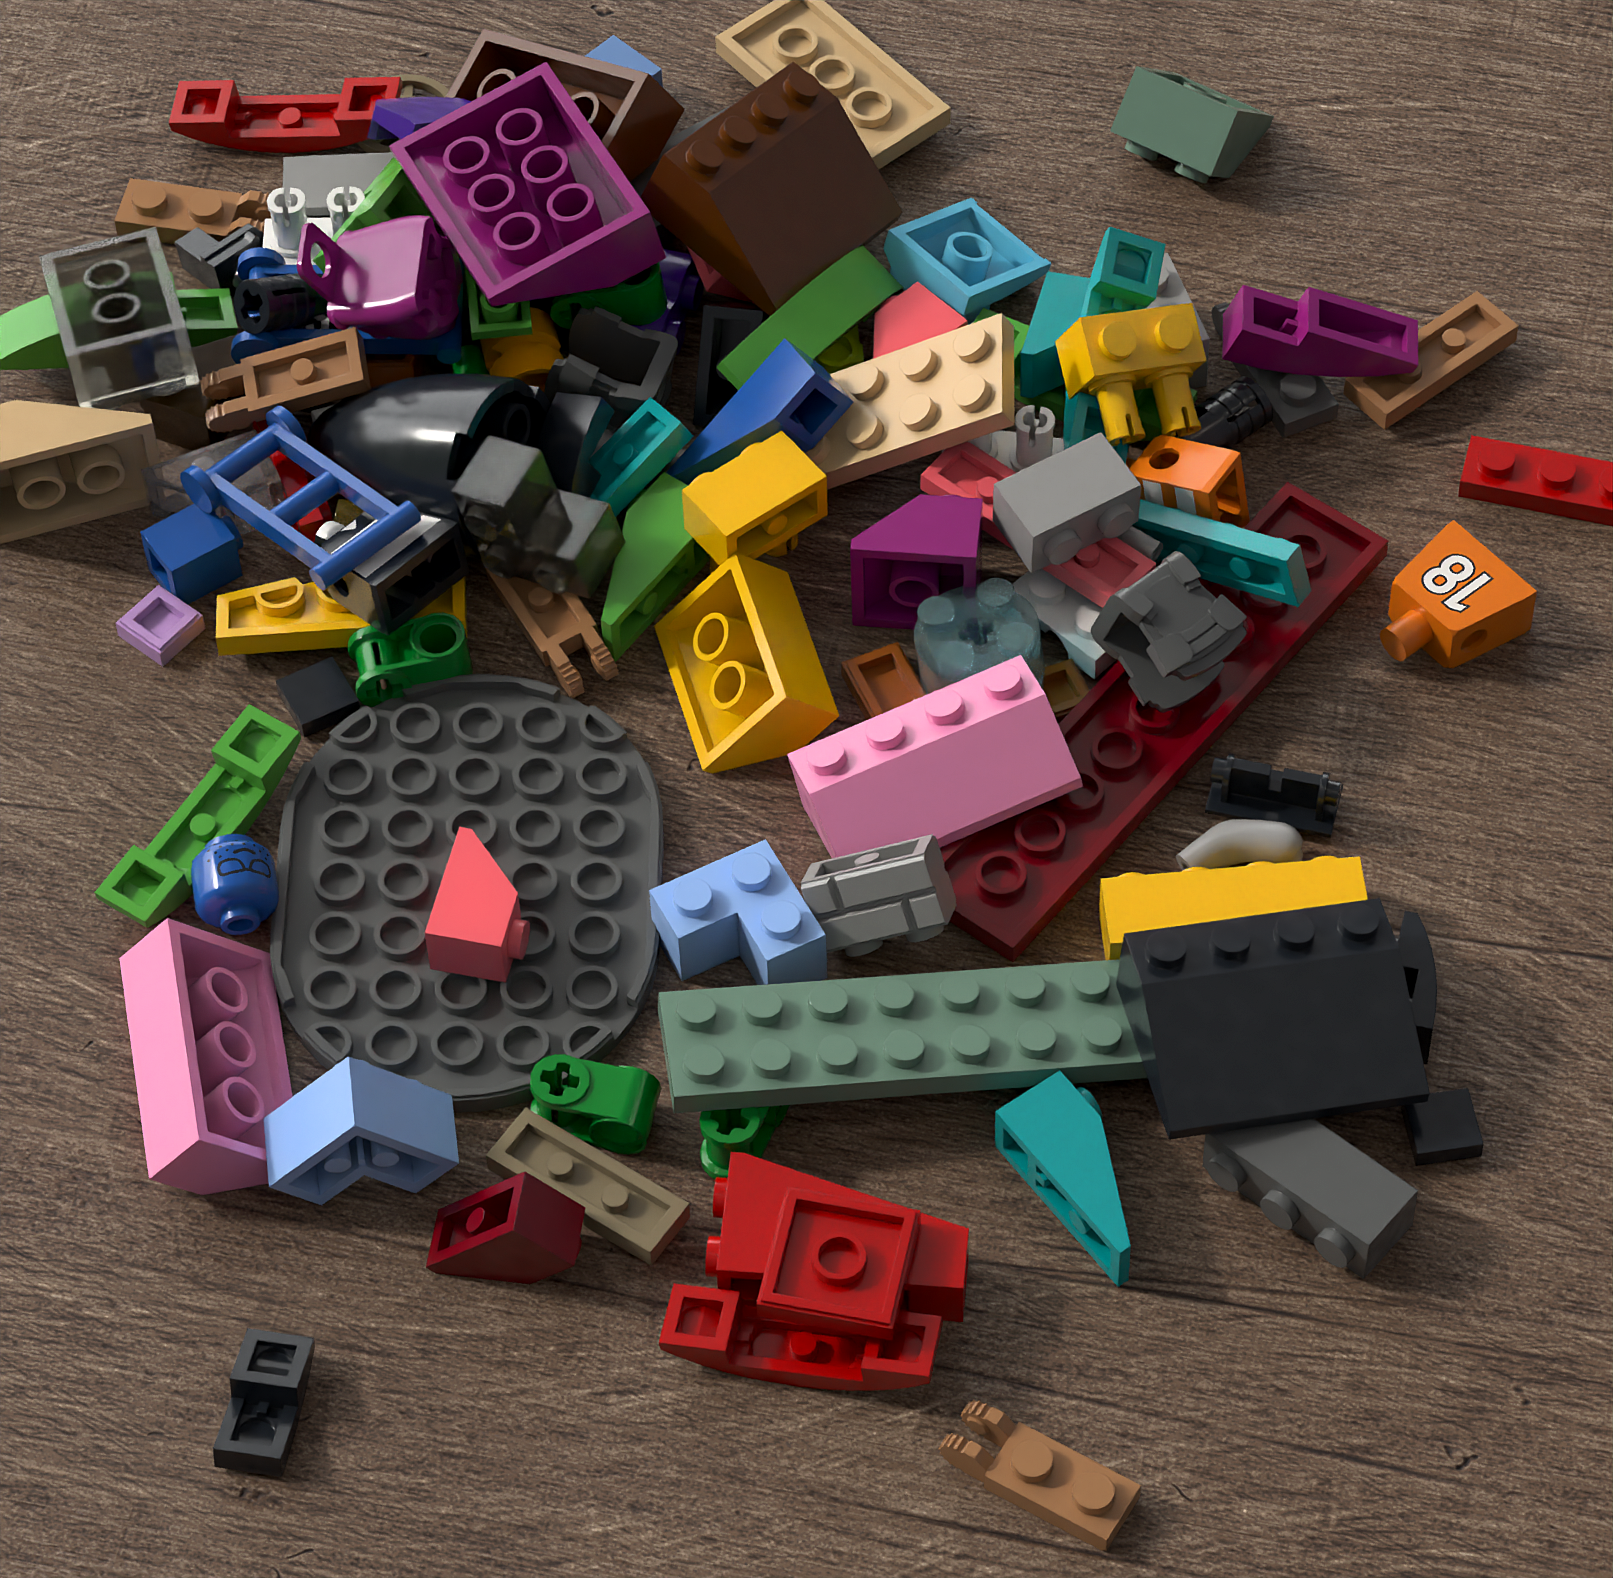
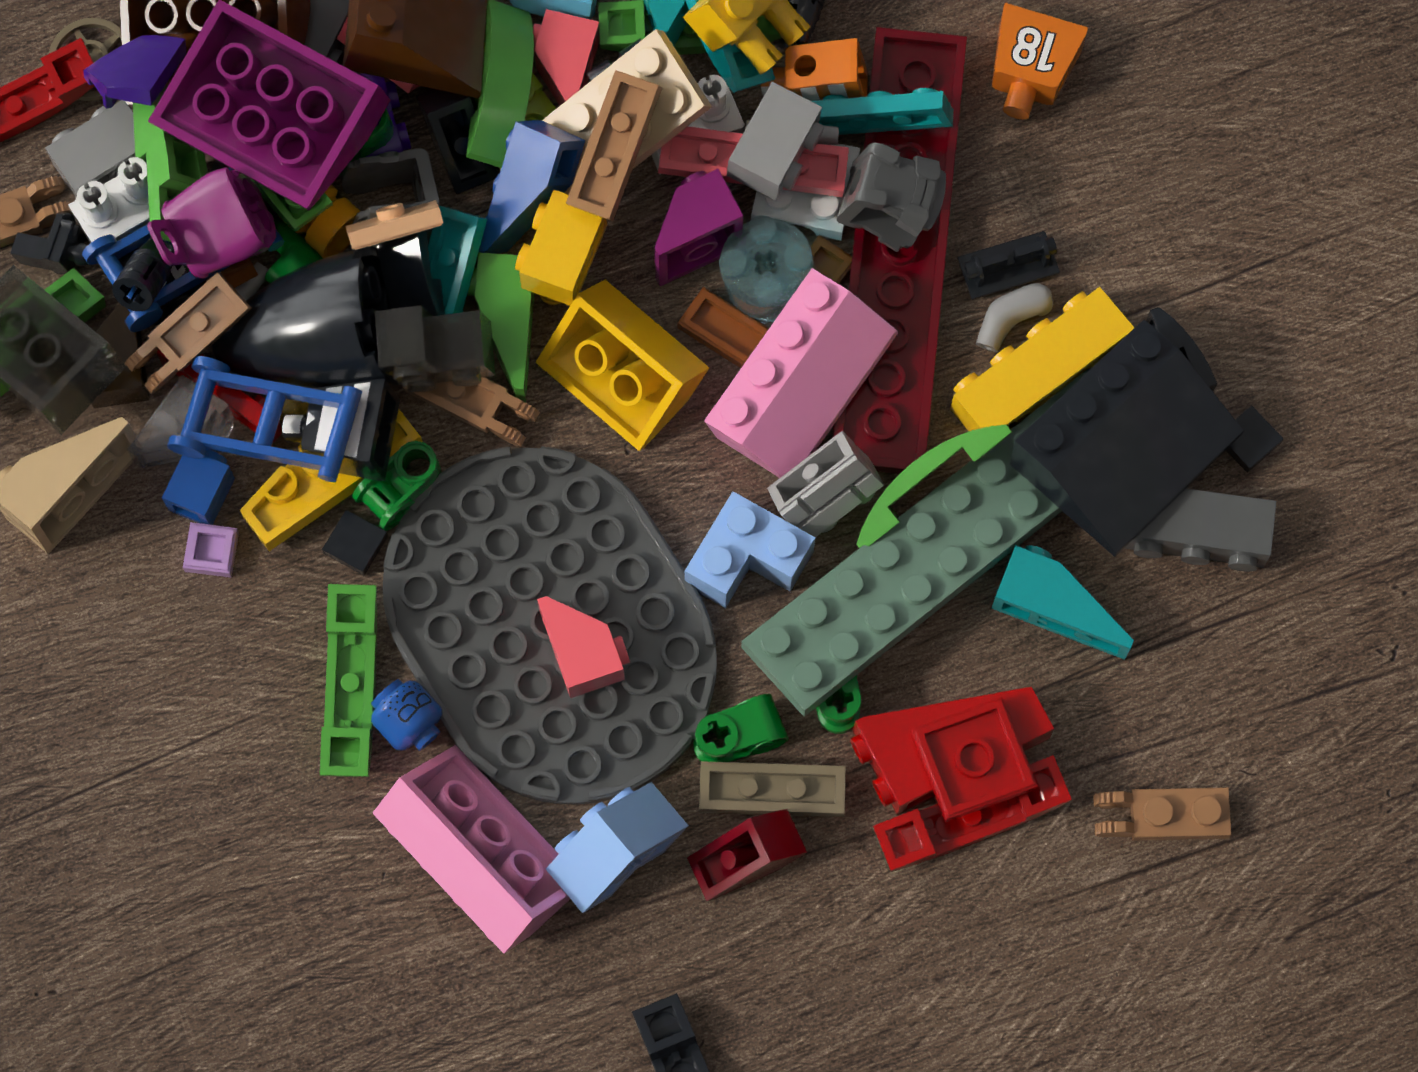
camera: 35 degrees left, 20 degrees up
none -> light nougat plate [345,200,444,250]
none -> medium nougat plate [566,70,662,221]
none -> bright green slope [856,424,1013,548]

